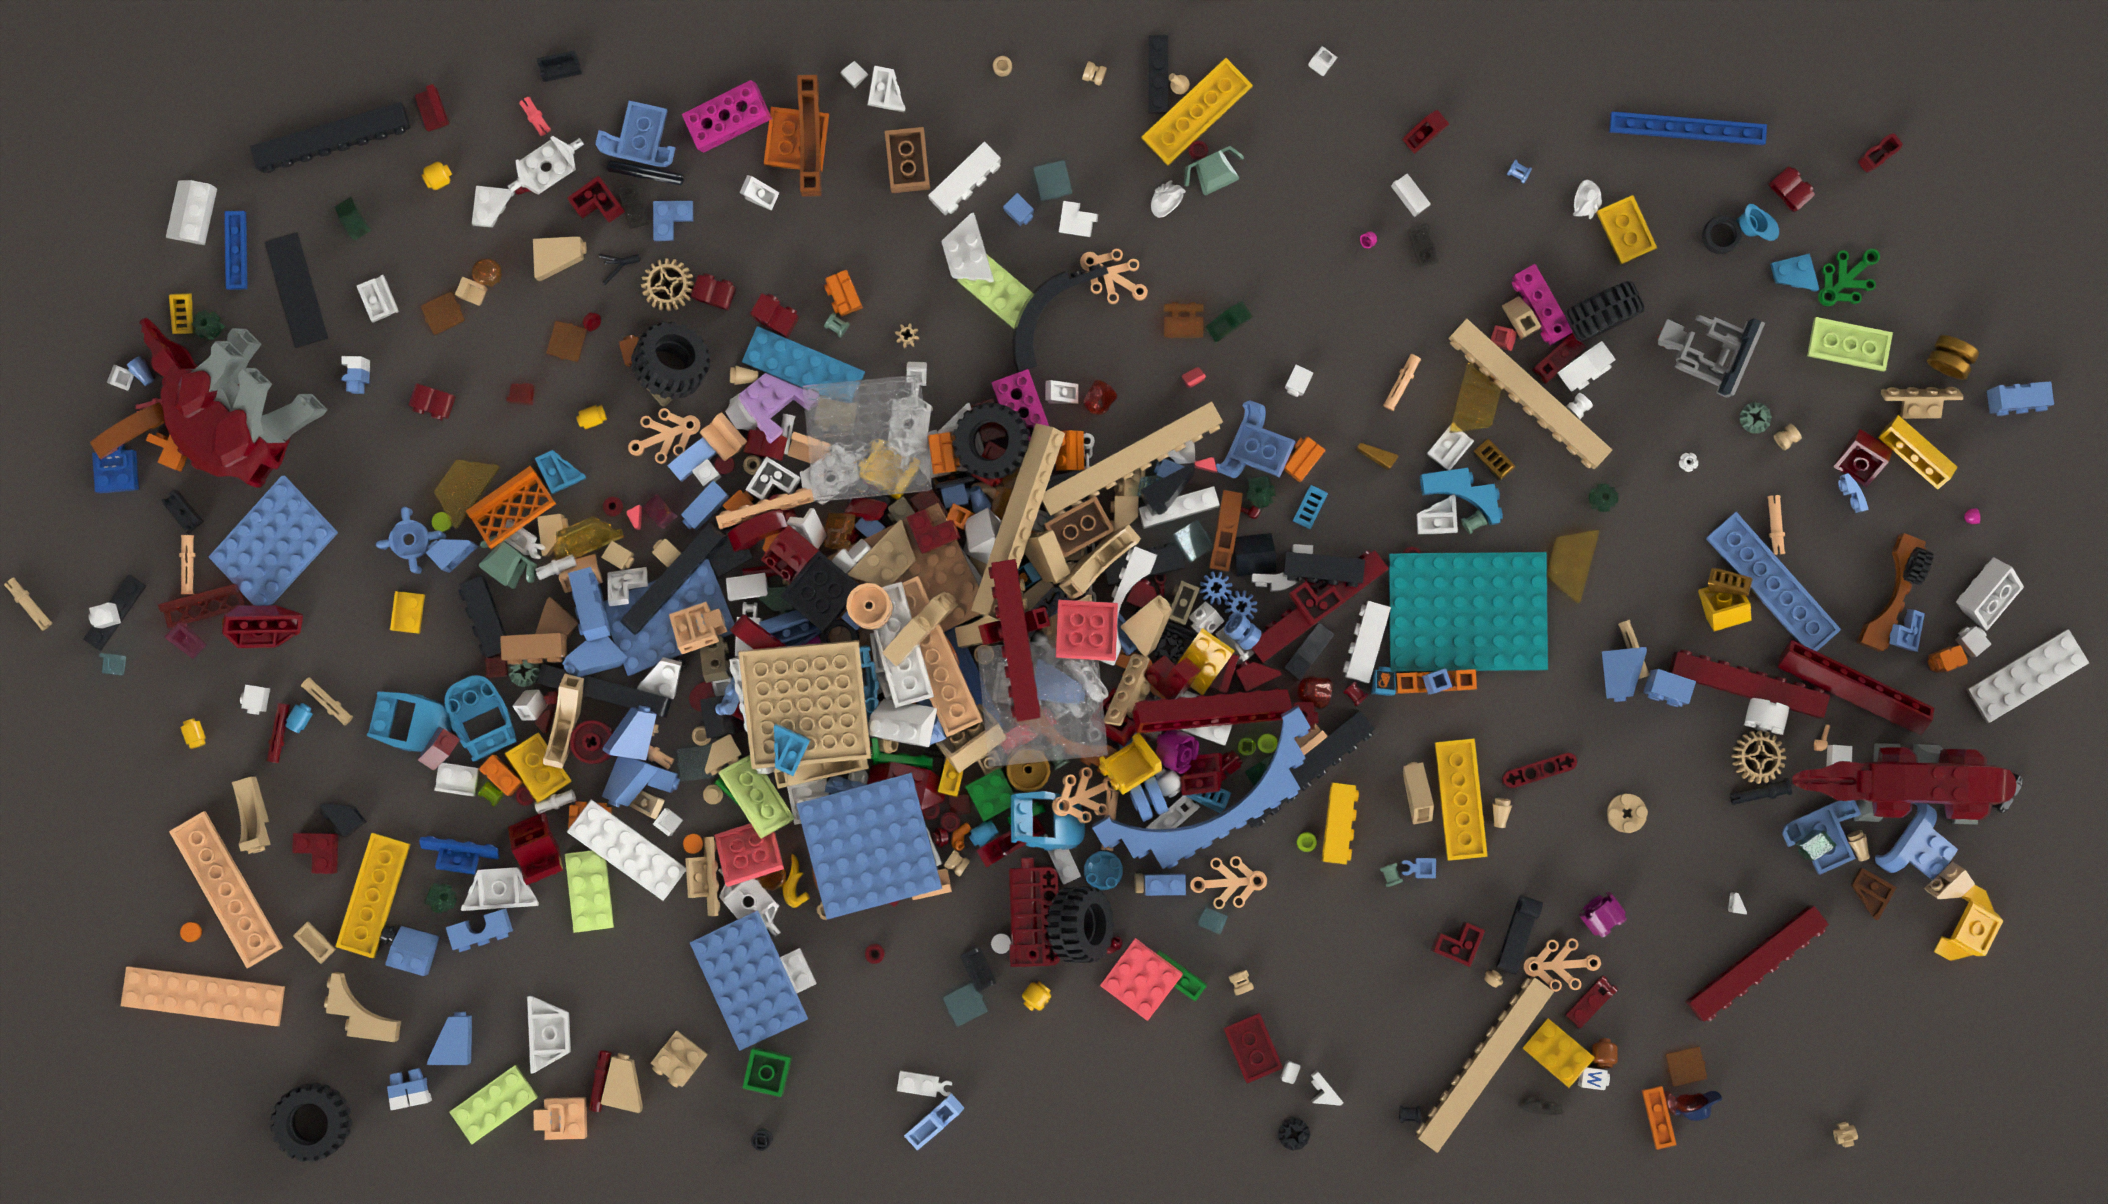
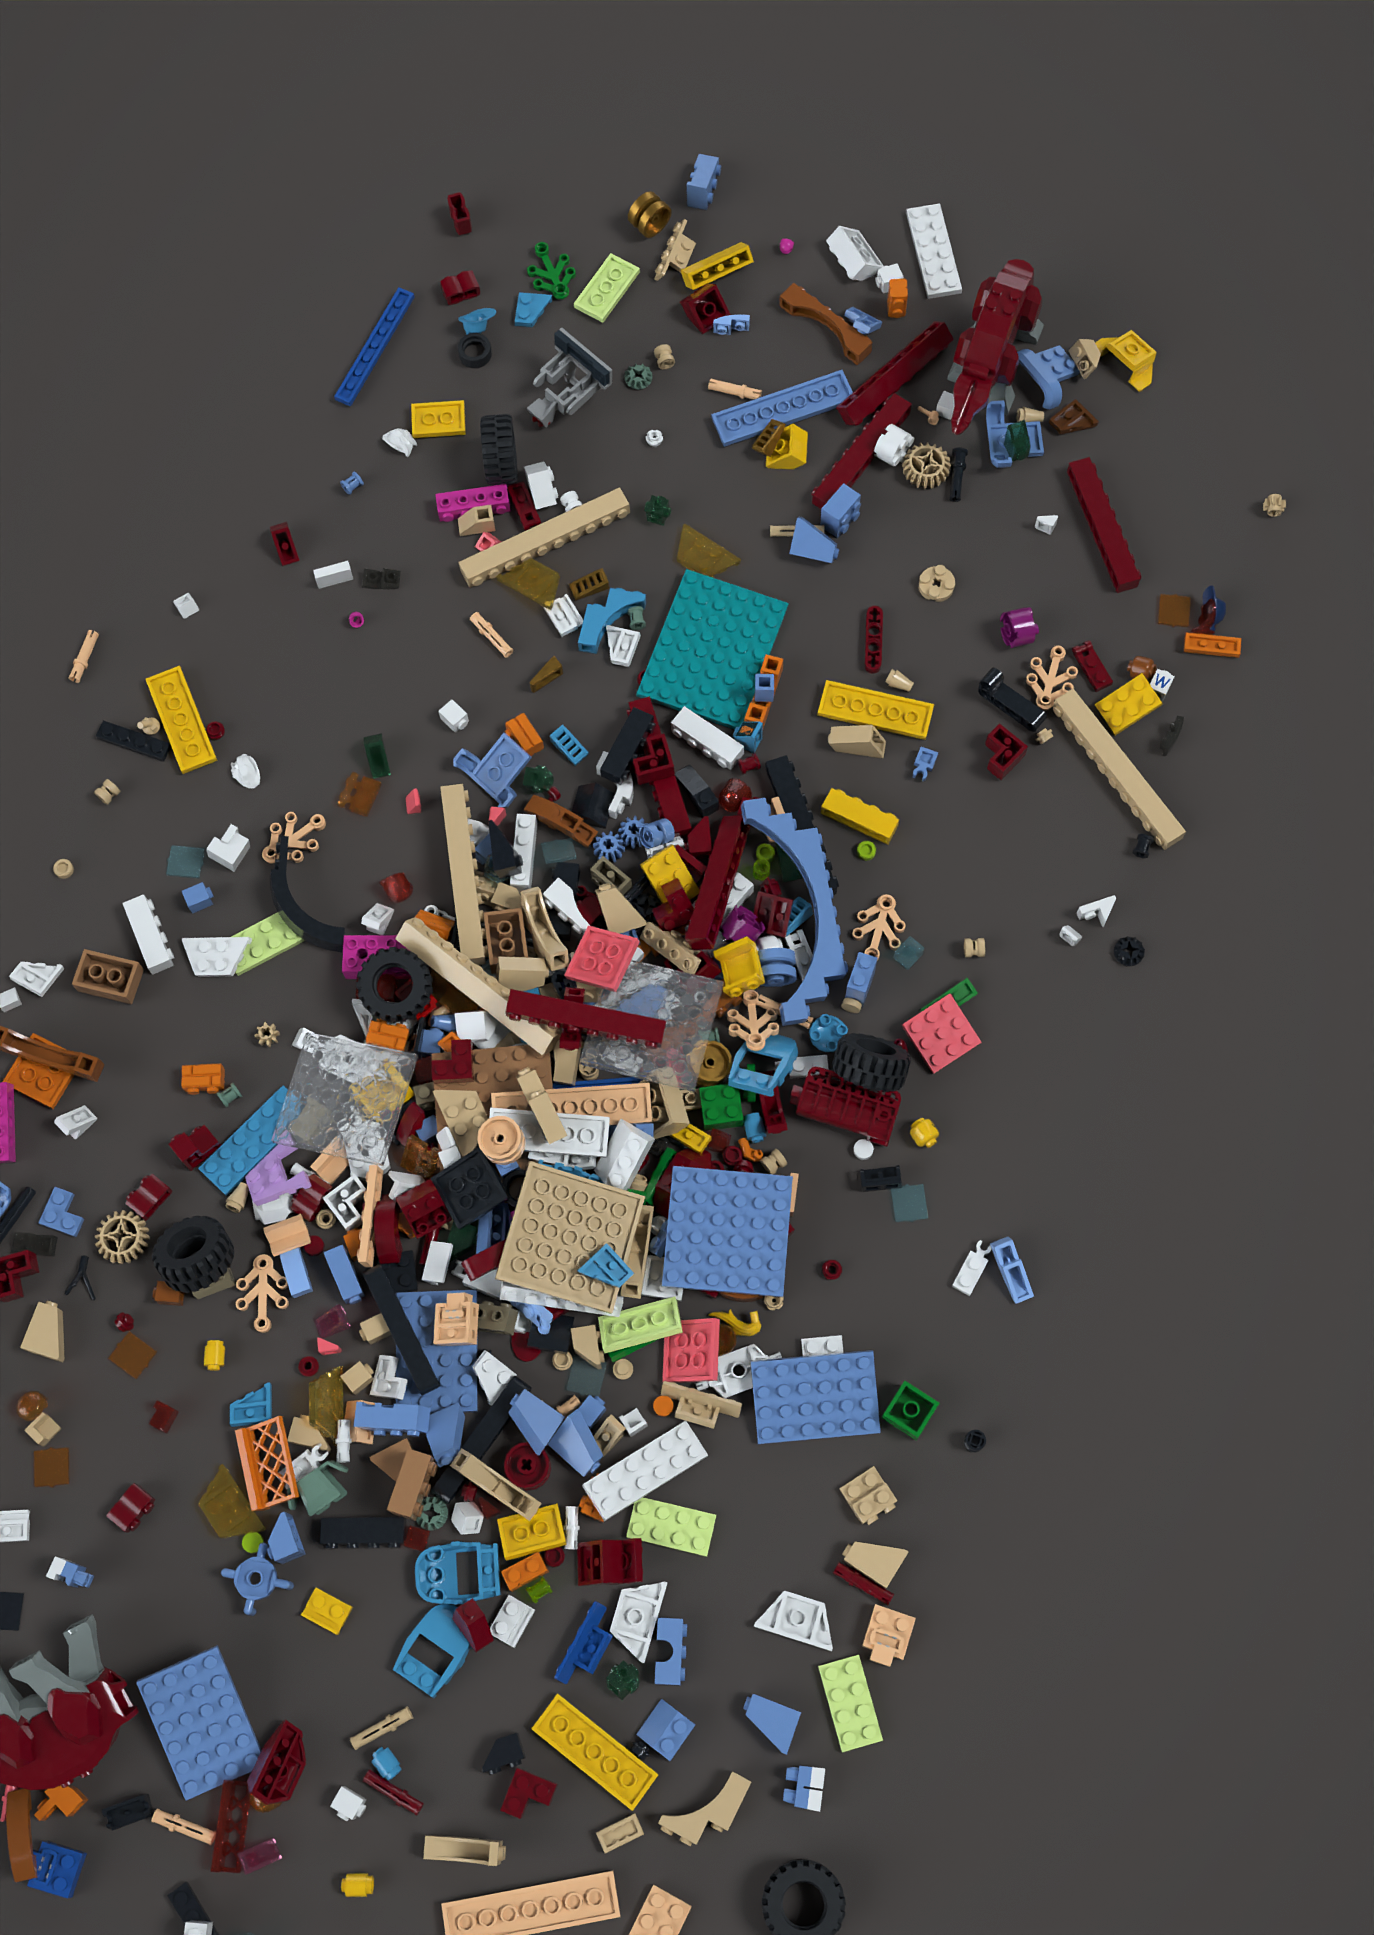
camera: 65 degrees left, 15 degrees down
white brick [692,459,721,488] -> none
sand green piece [1184,146,1244,195] -> none
white brick [1189,601,1224,634] -> none
dark red plate [1223,1013,1283,1083] -> none
sand green bush [1380,863,1403,887] -> none
black tyre [1903,547,1934,585] -> none

